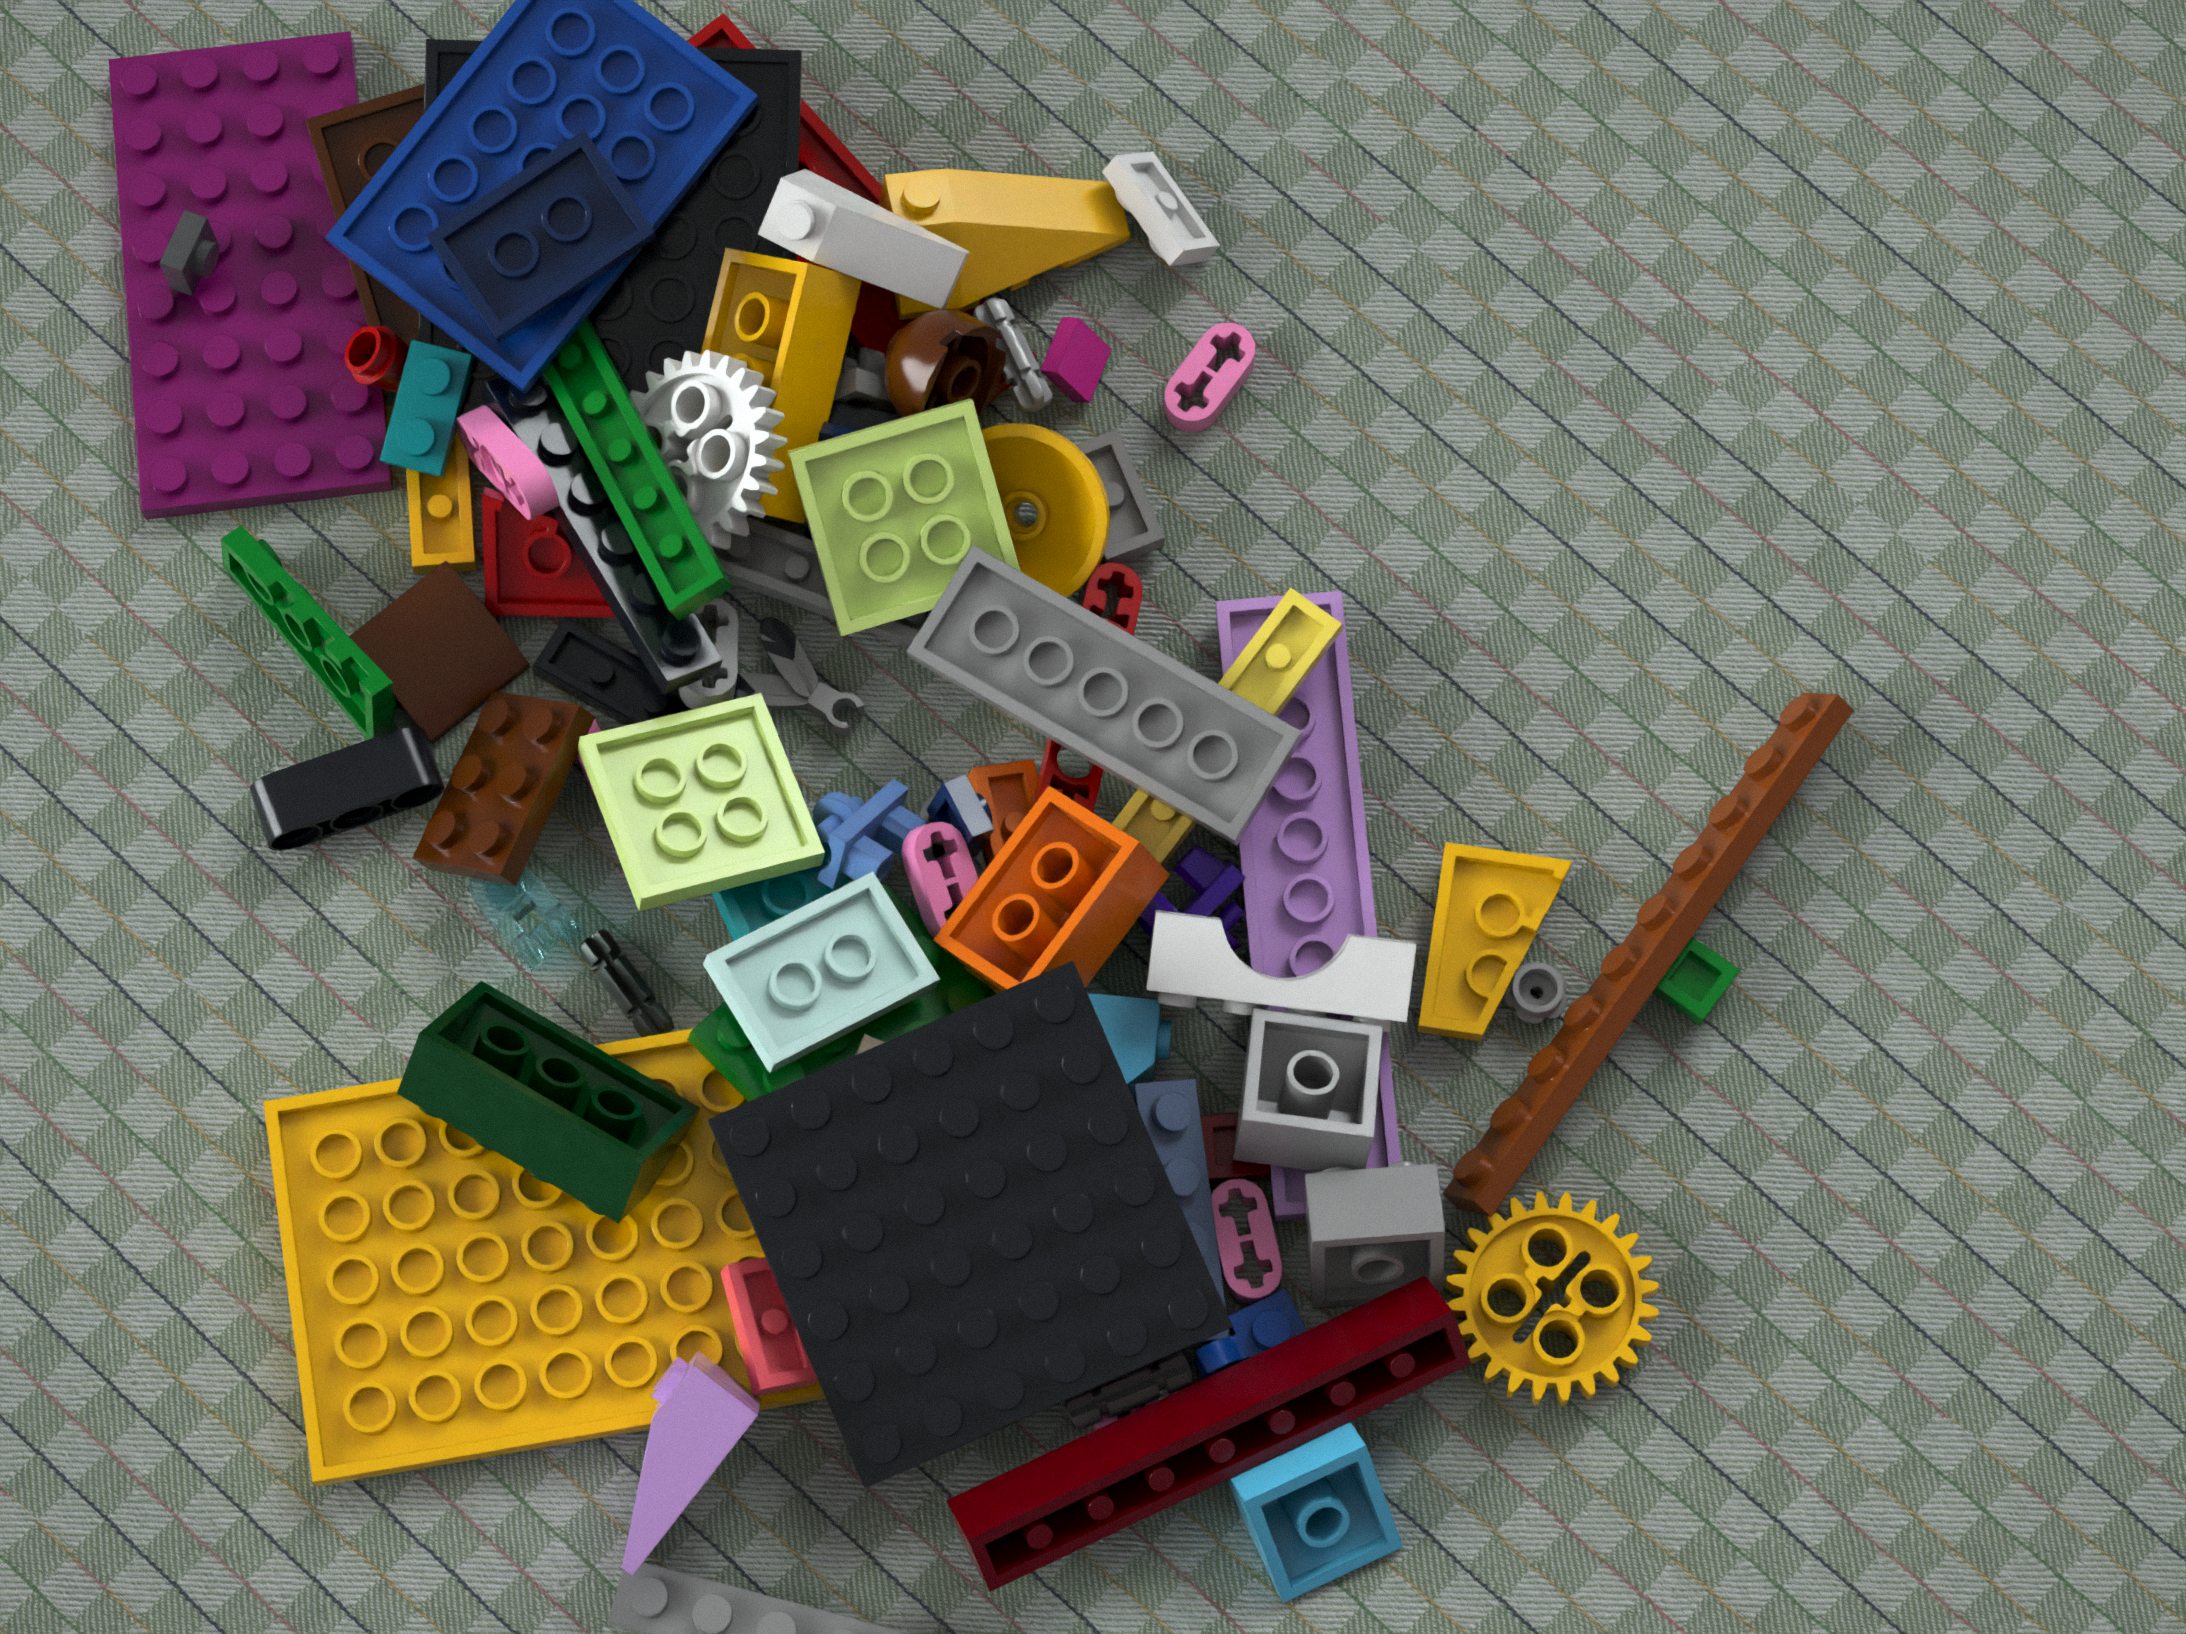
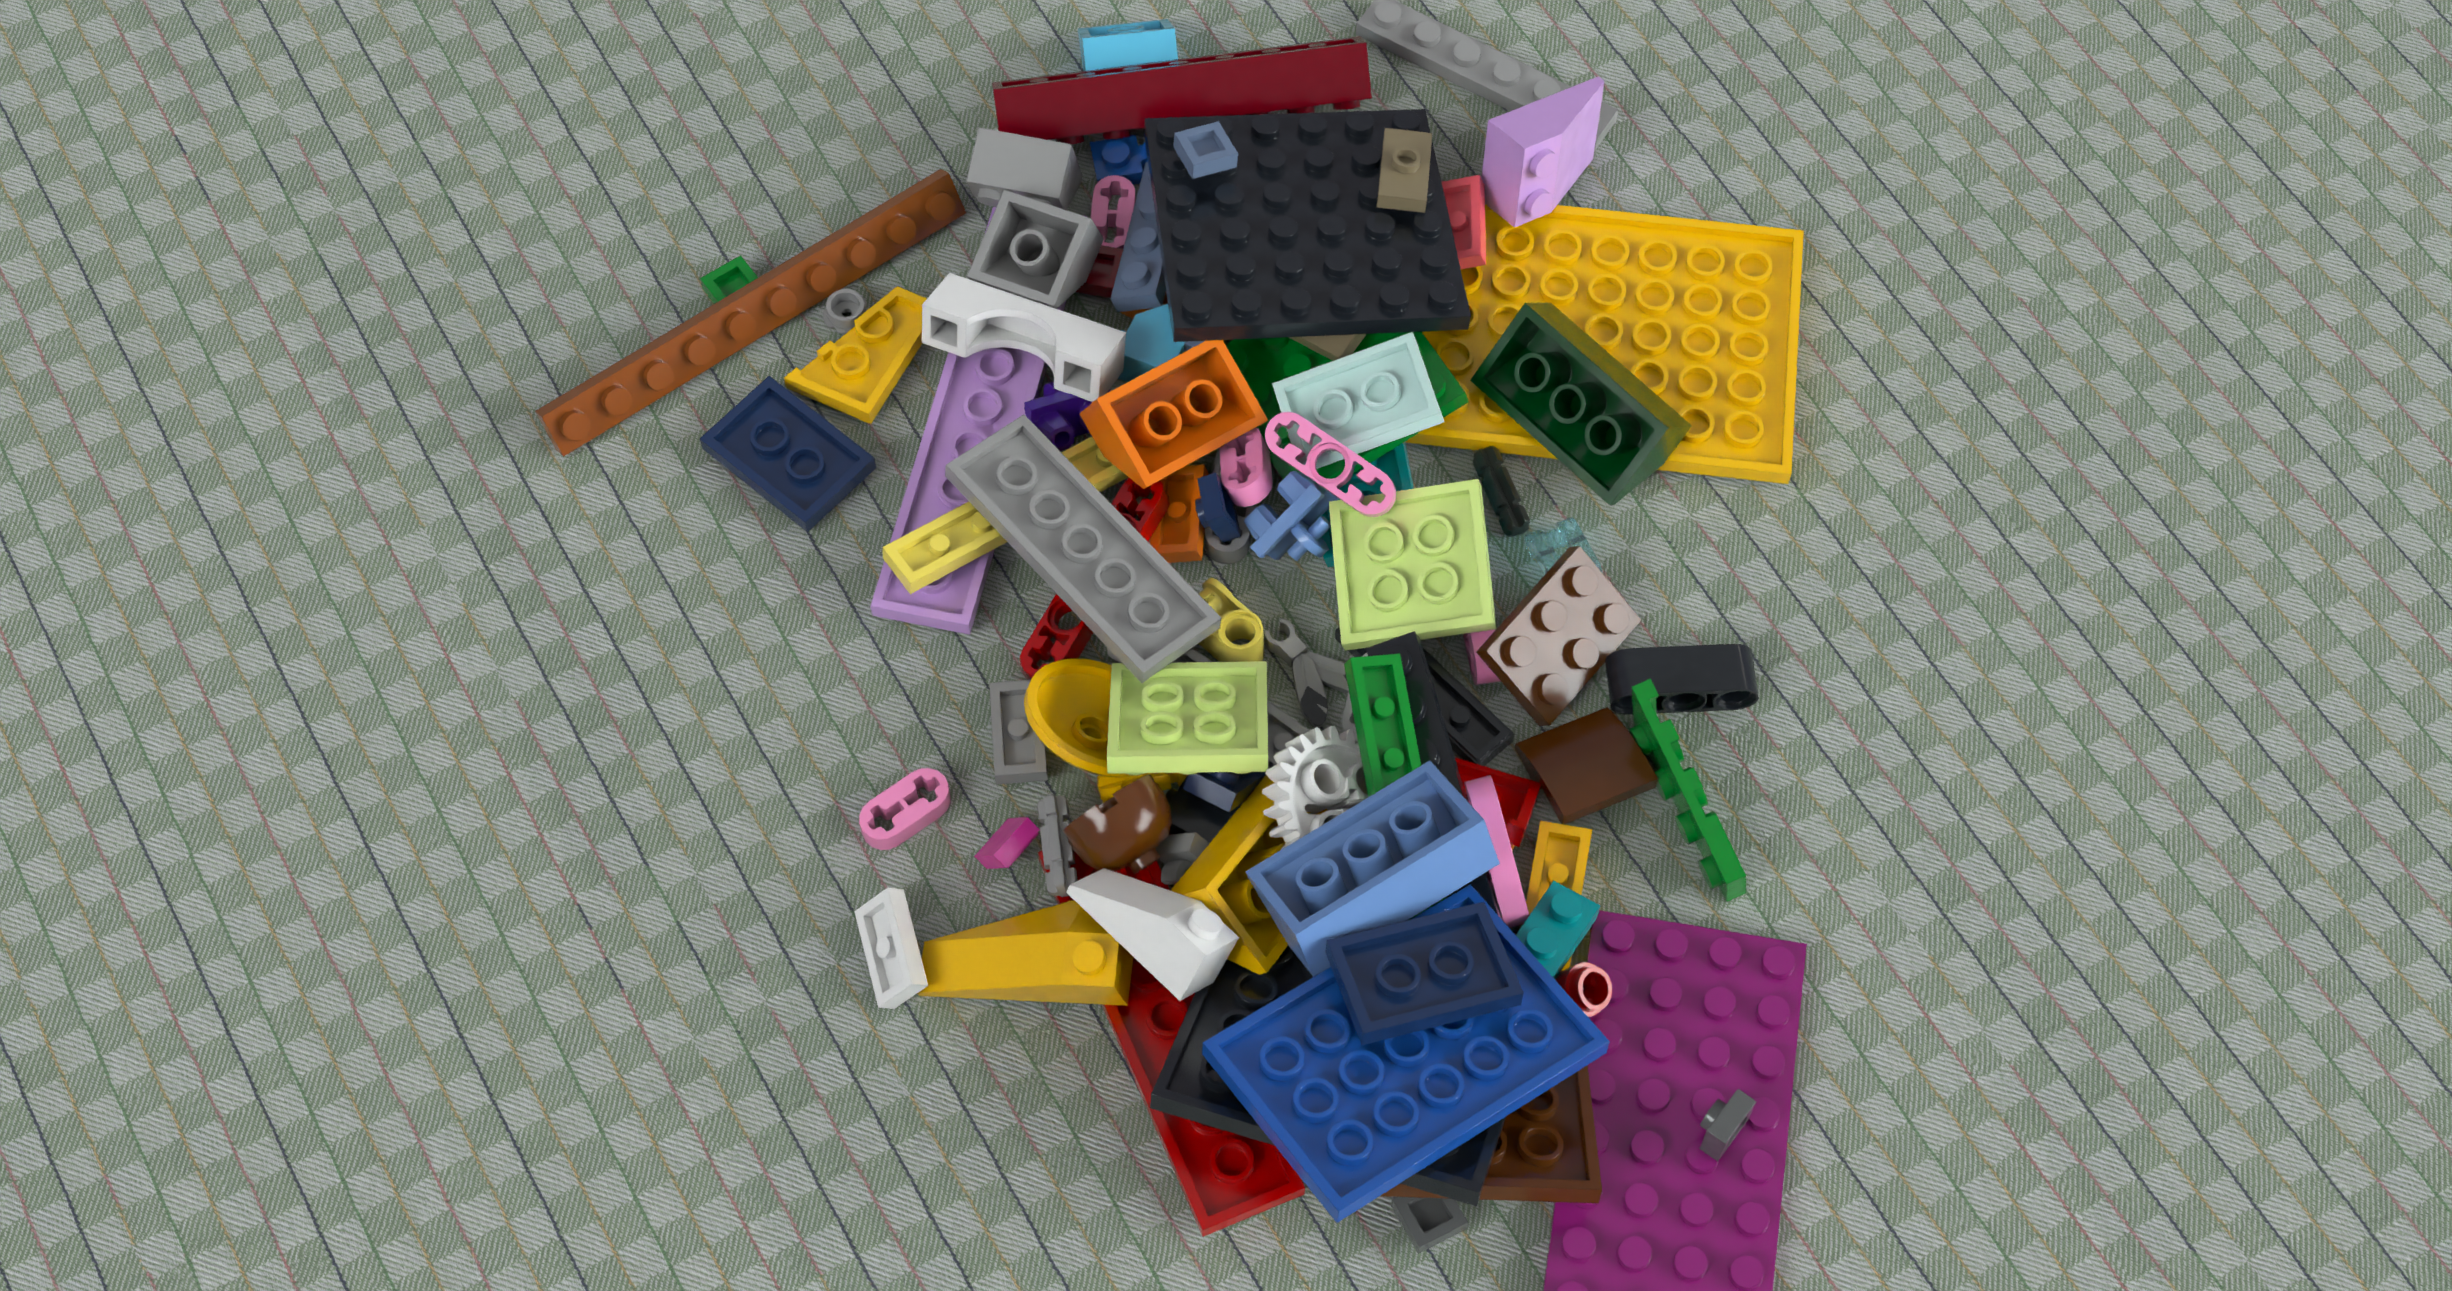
camera: 165 degrees left, 10 degrees down
yellow gear [1445,1191,1659,1407] -> none
none -> dark blue plate [700,376,877,533]
none -> sand blue plate [1173,121,1238,179]
none -> light yellow piece [1198,578,1265,662]
none -> medium blue slope [1245,761,1500,977]
none -> bright pink beam [1265,412,1396,517]
none -> dark tan plate [1377,128,1432,213]

